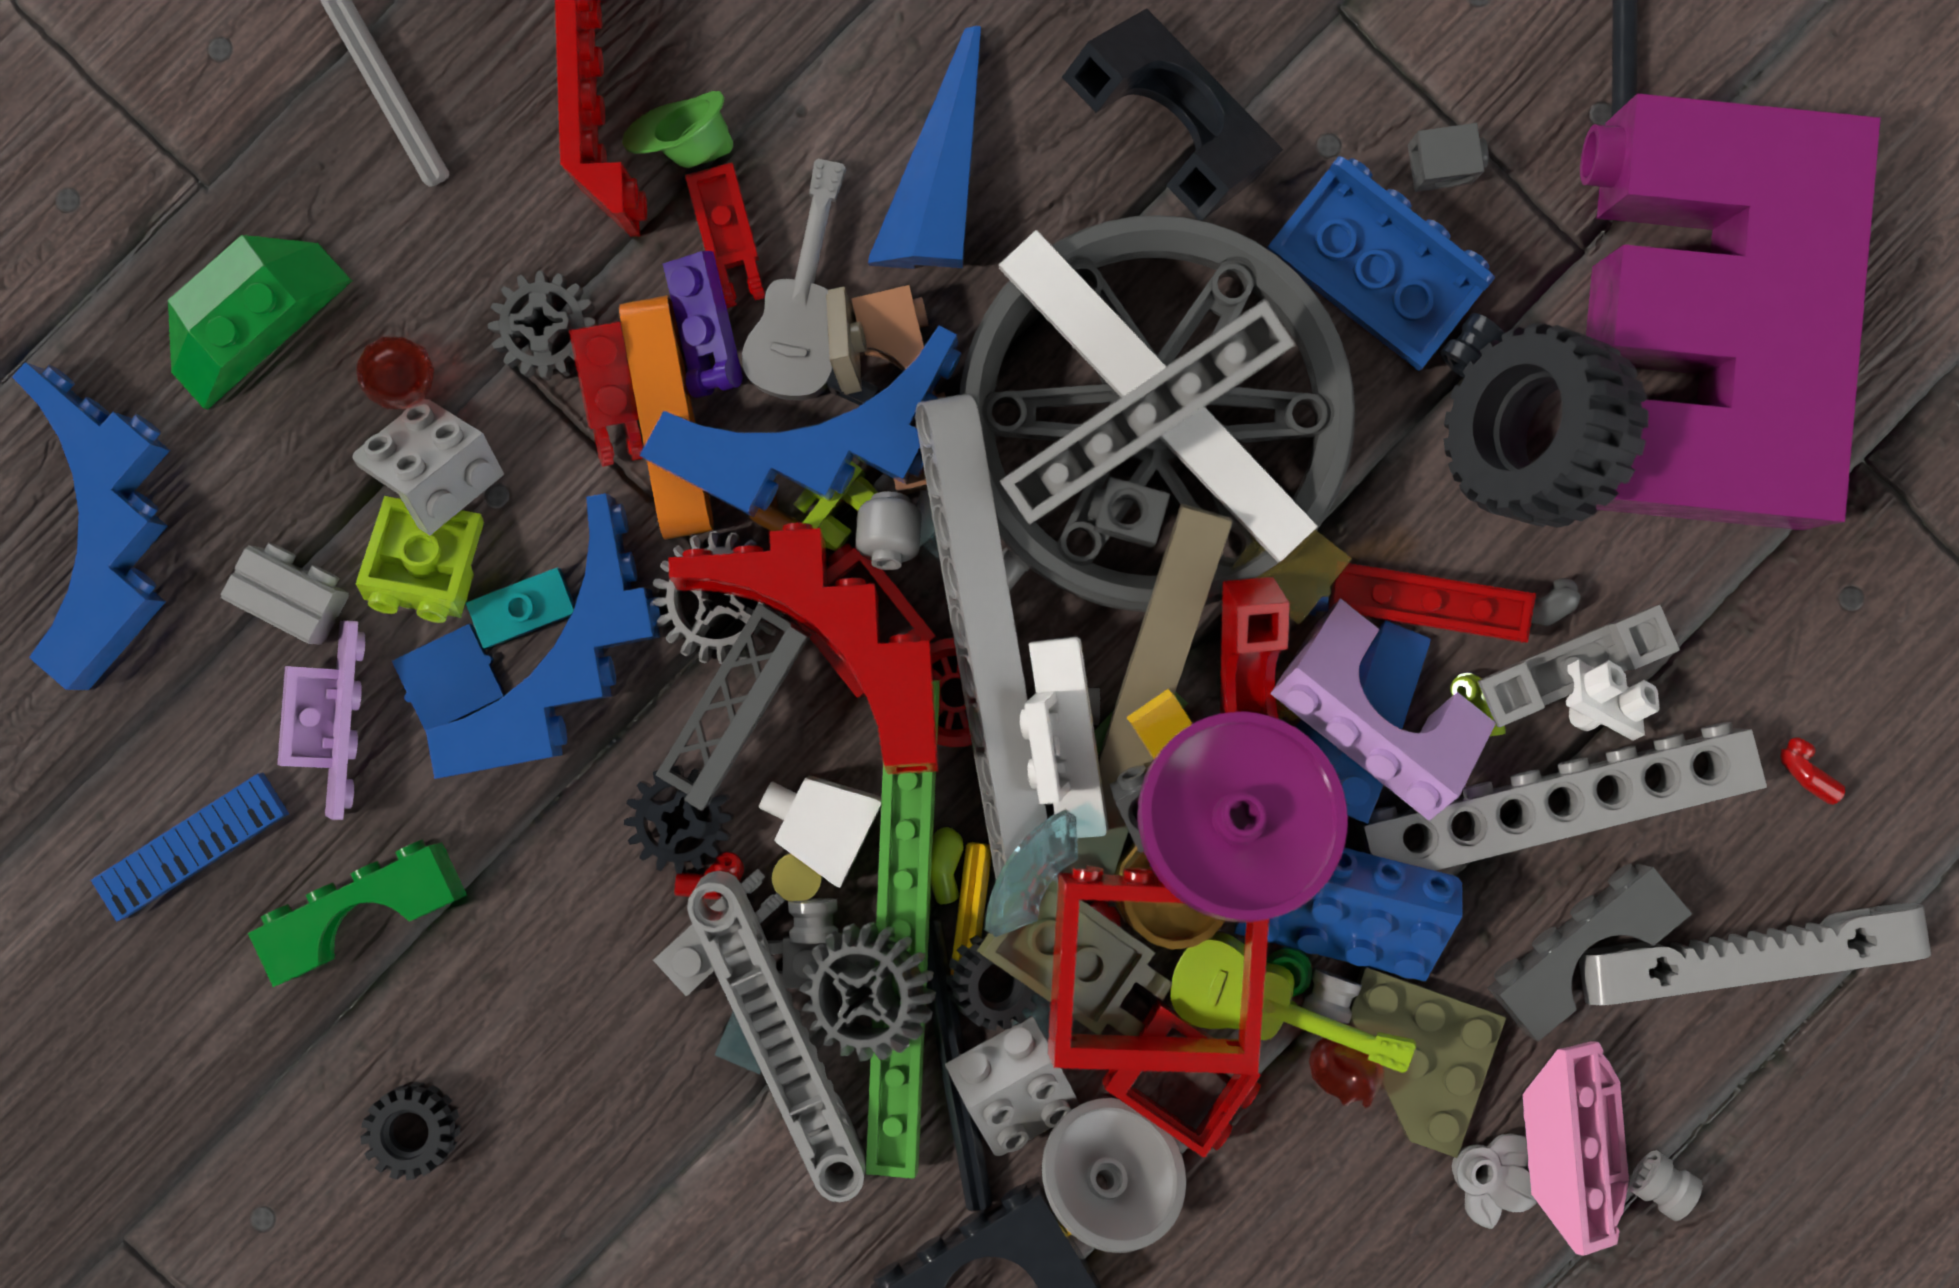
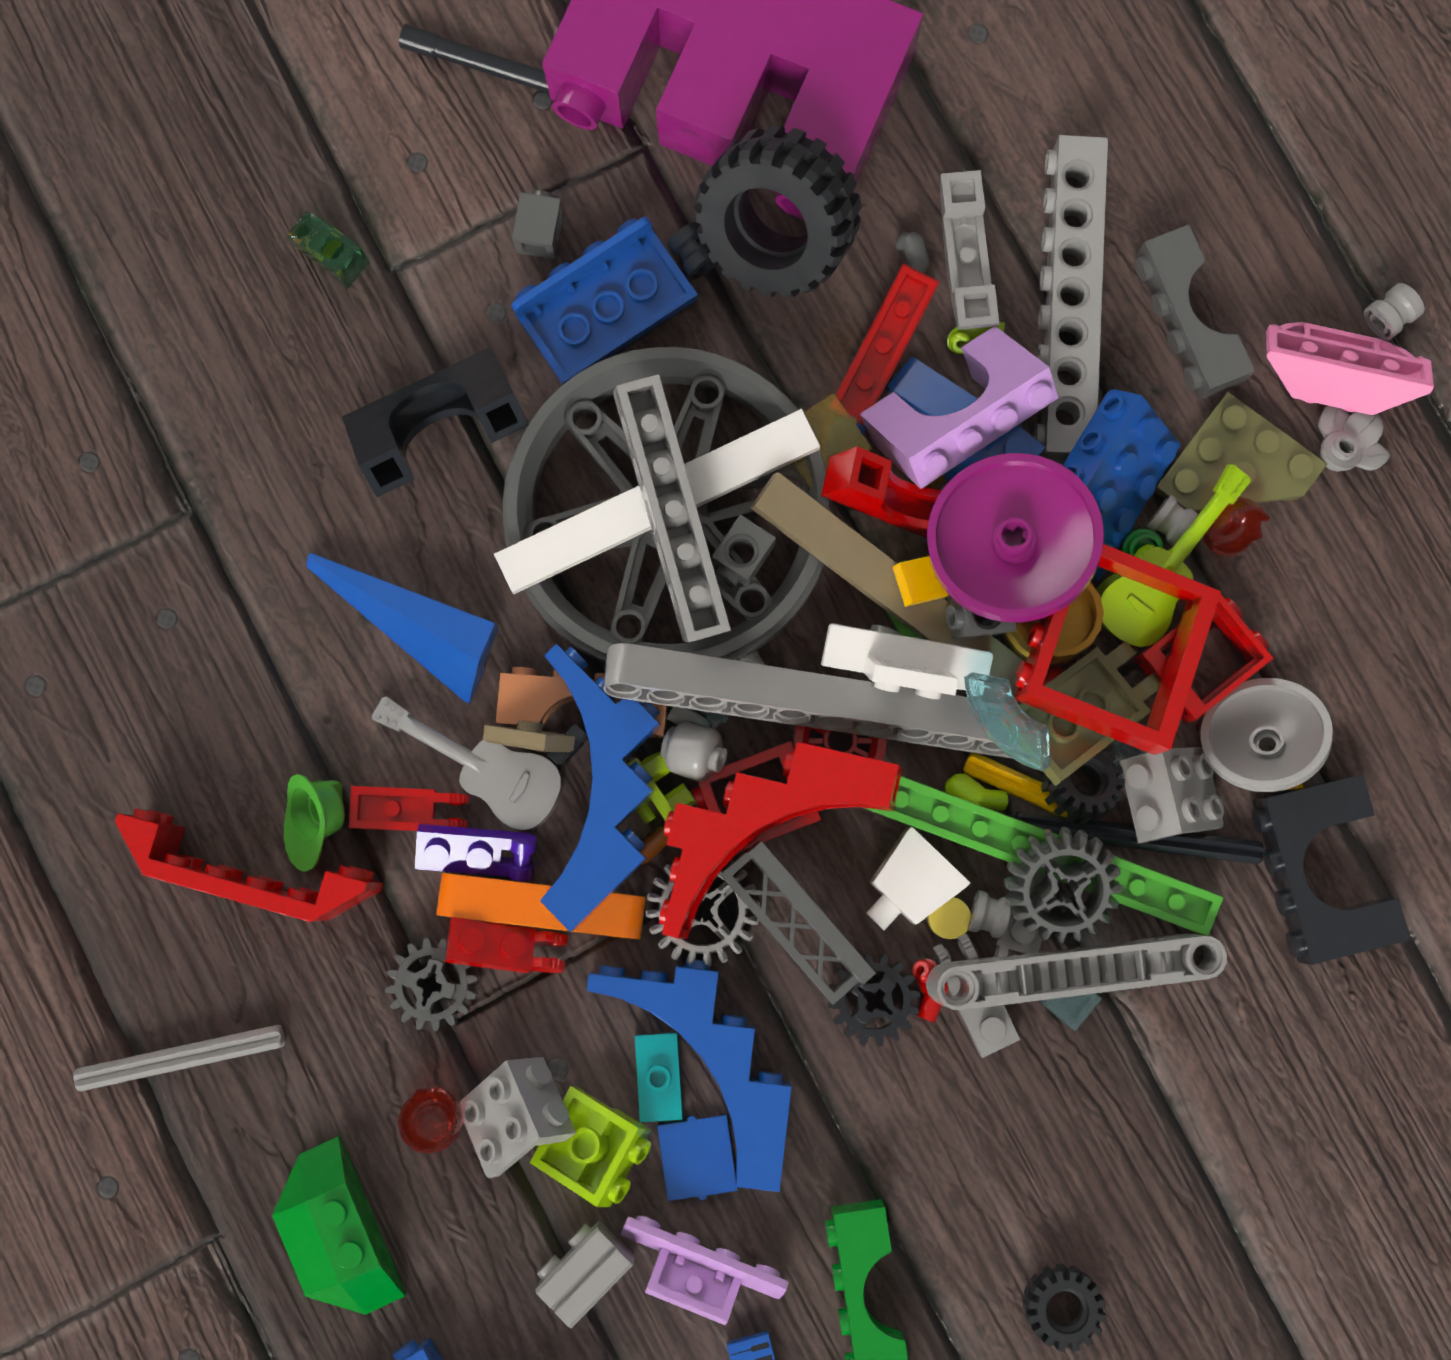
camera: 75 degrees left, 5 degrees down
white hips [1566,660,1660,741] -> none
light grey gear [1578,904,1931,1005] -> none
red arm [1780,737,1845,805] -> none

